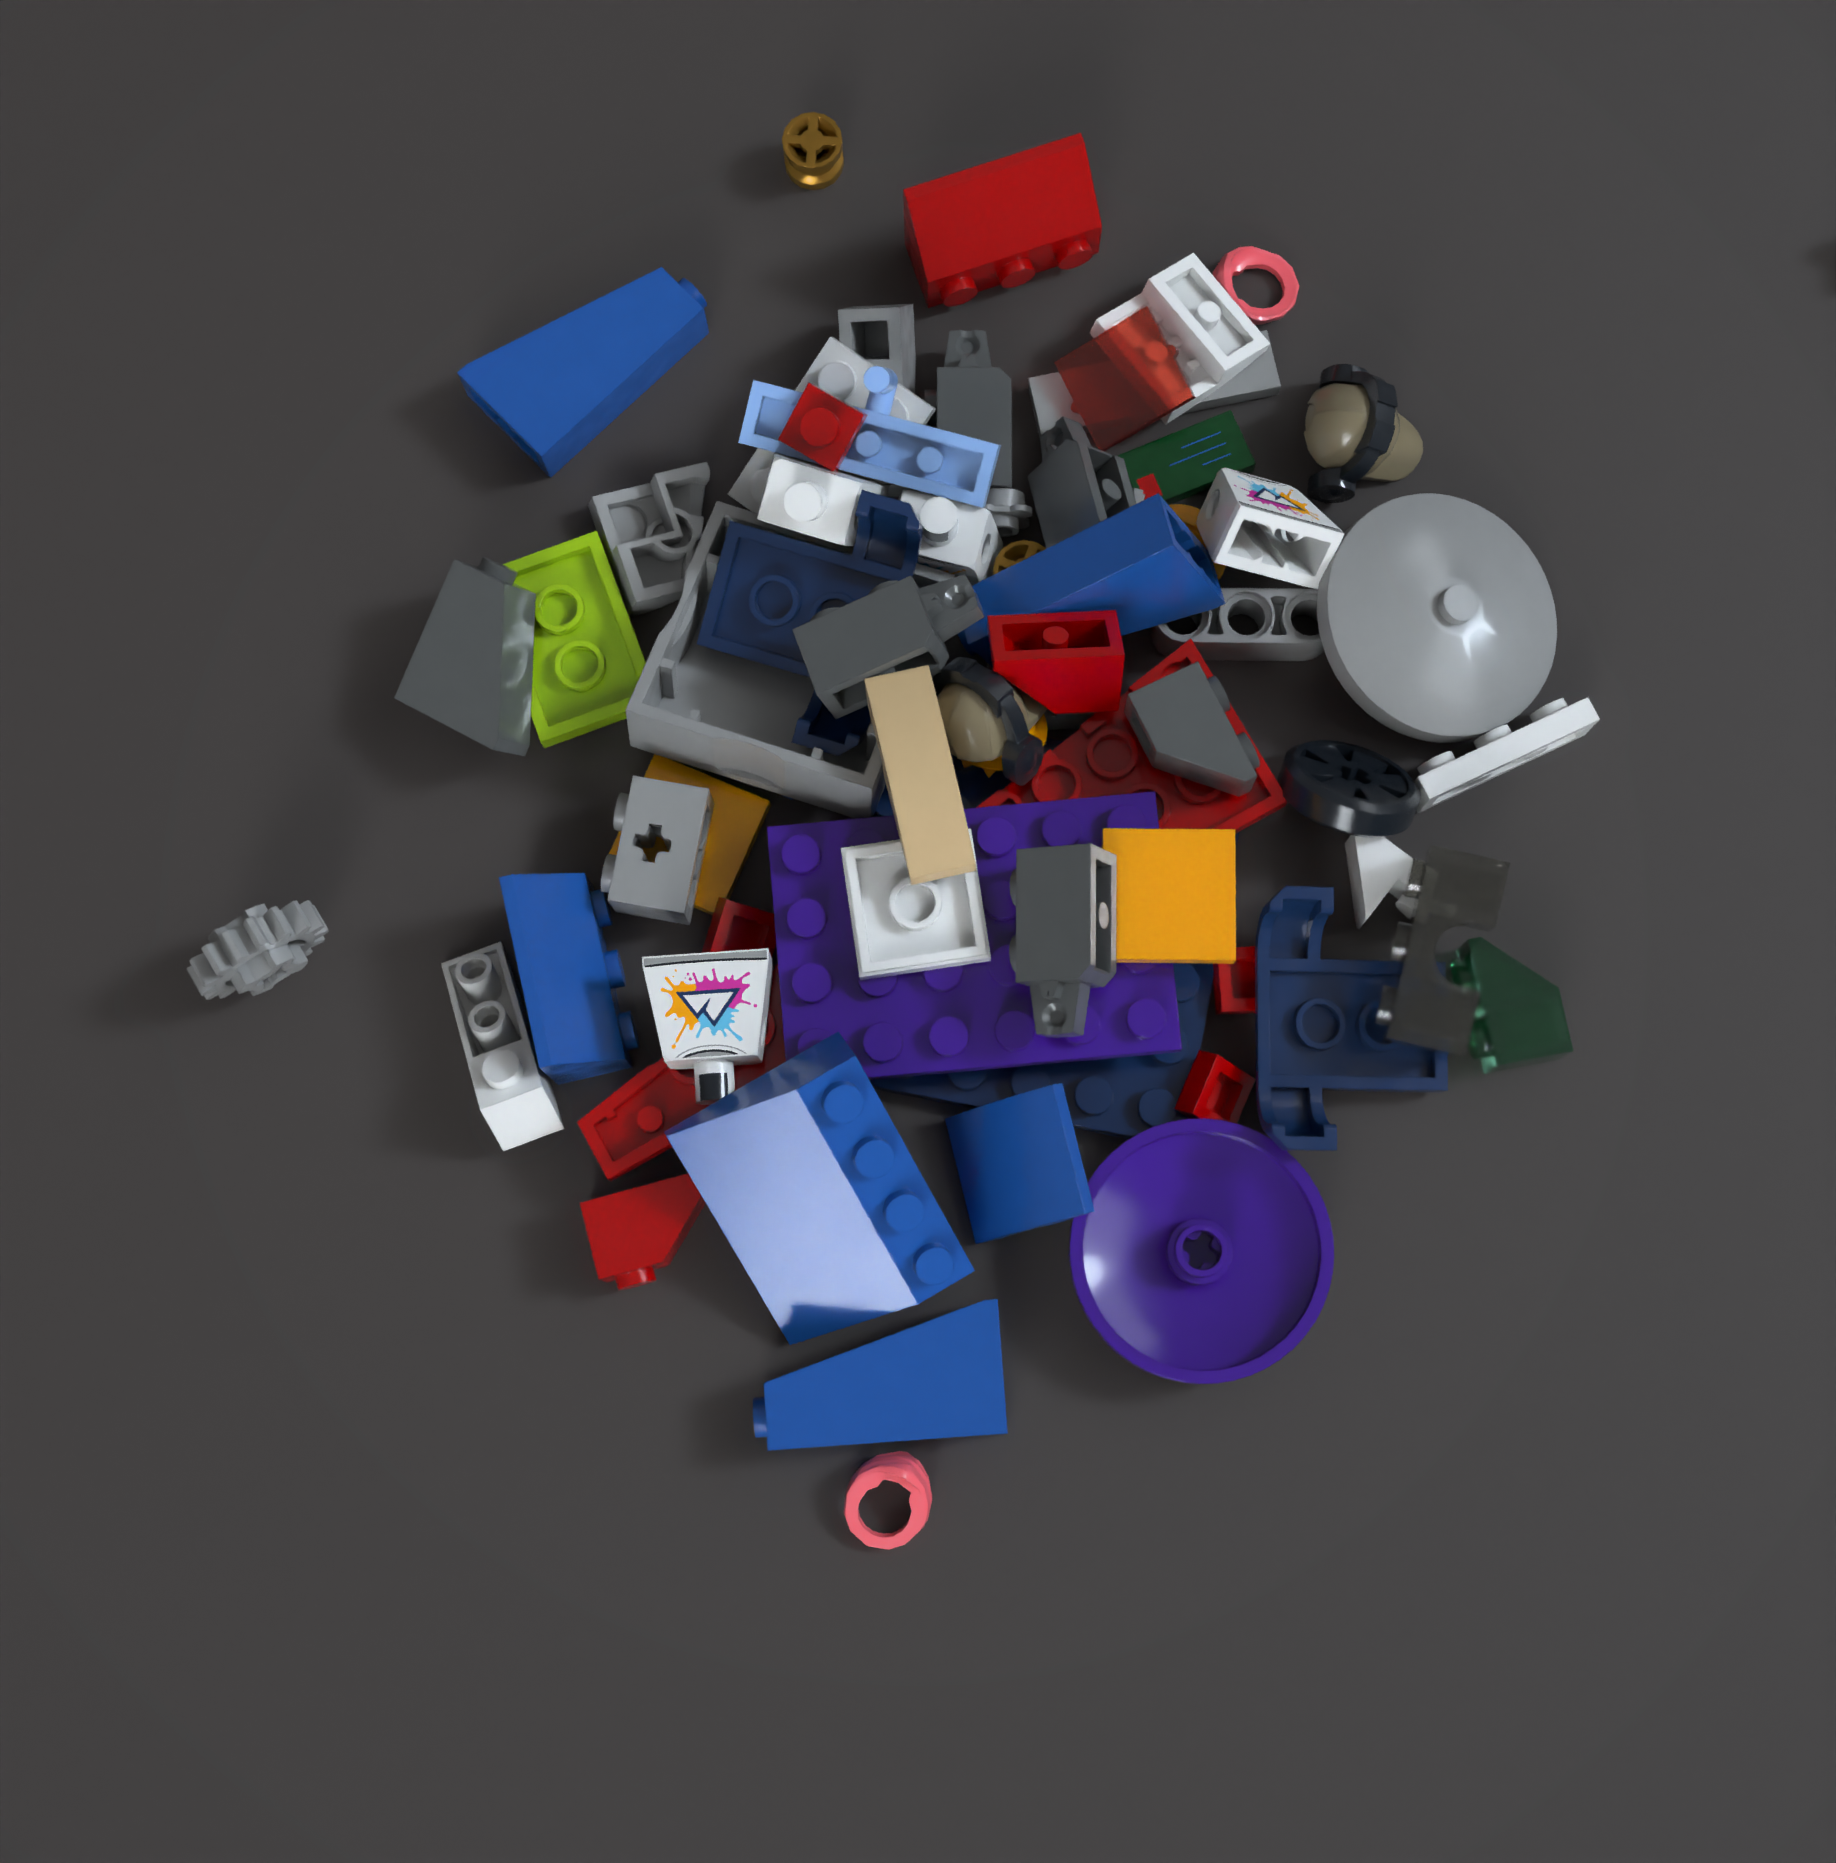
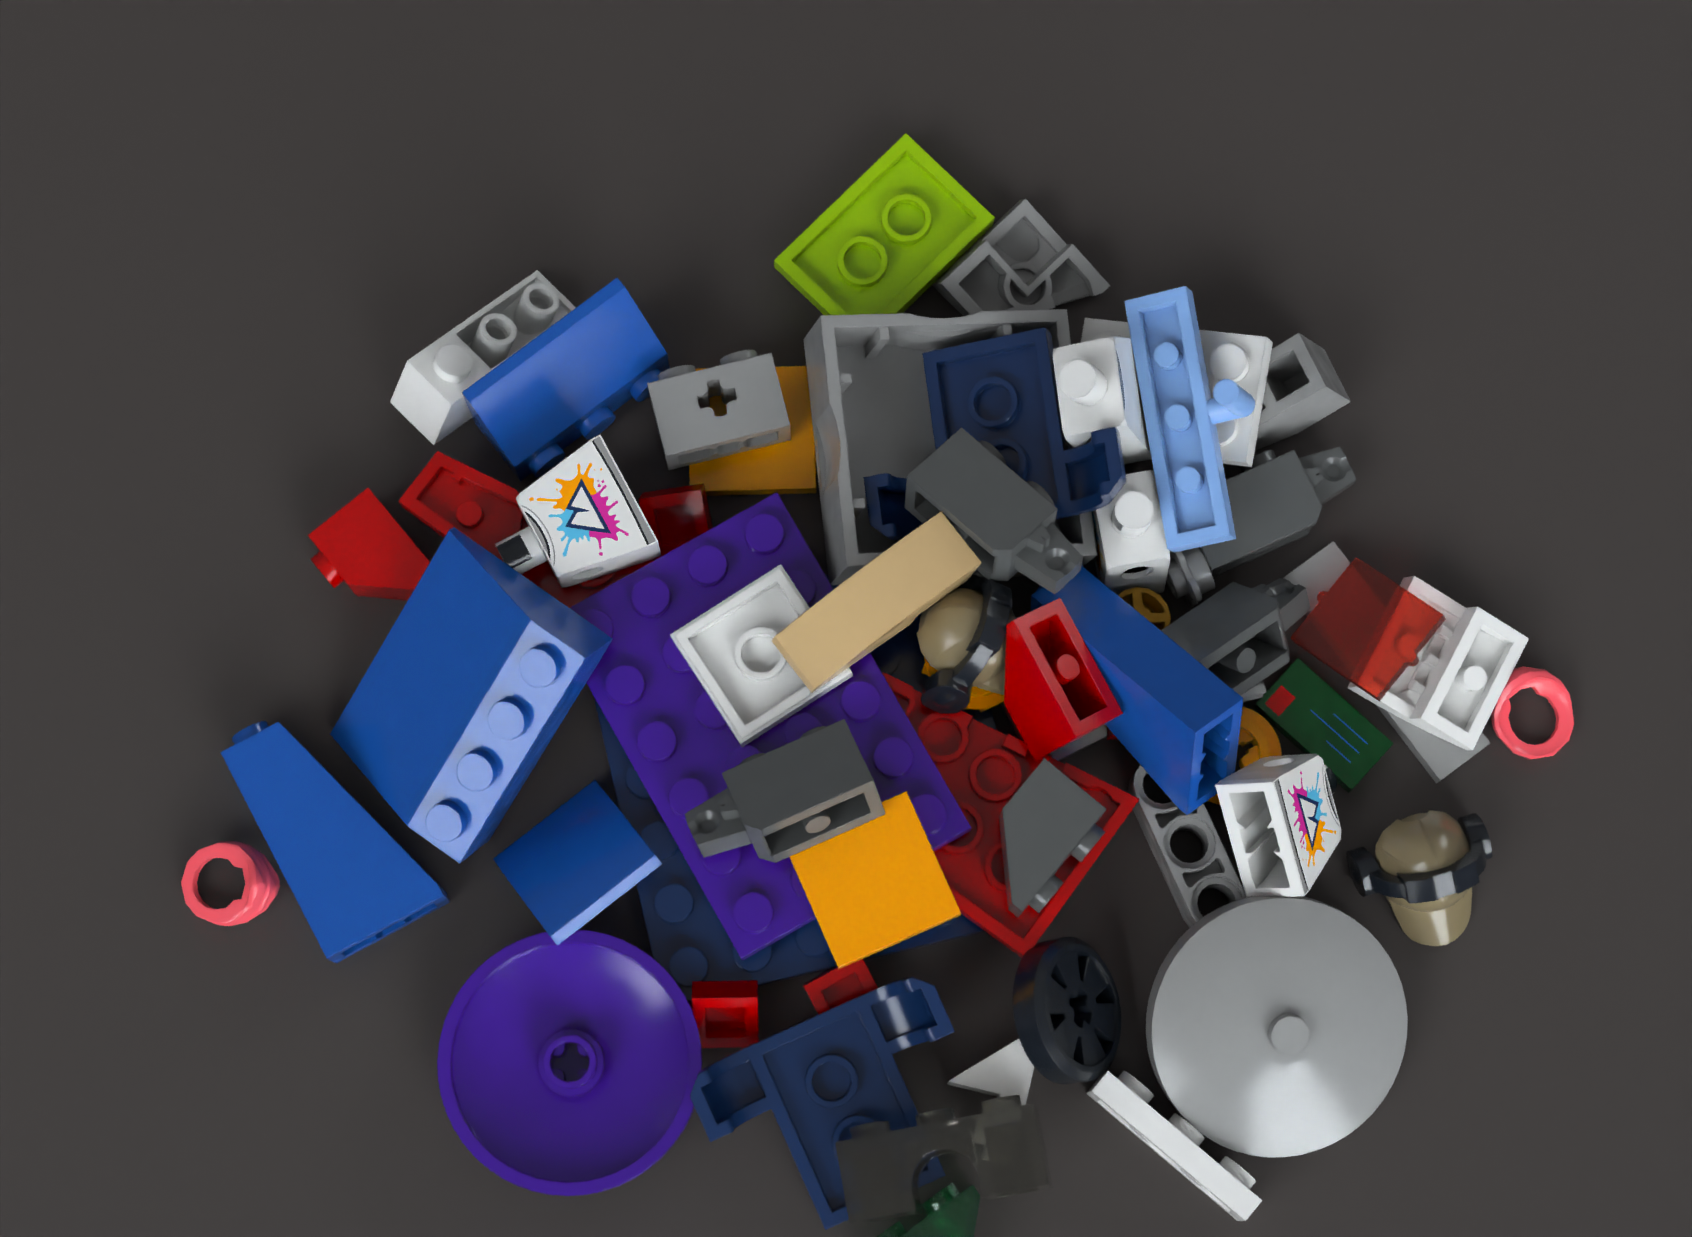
camera: 60 degrees right, 0 degrees up
light grey gear [186,900,329,1000] -> none
dark grey slope [394,557,536,757] -> none
blue slope [457,267,709,478] -> none
red plate [778,383,868,472] -> none
pearl gold wheel [782,112,844,190] -> none
red slope [903,132,1102,308] -> none

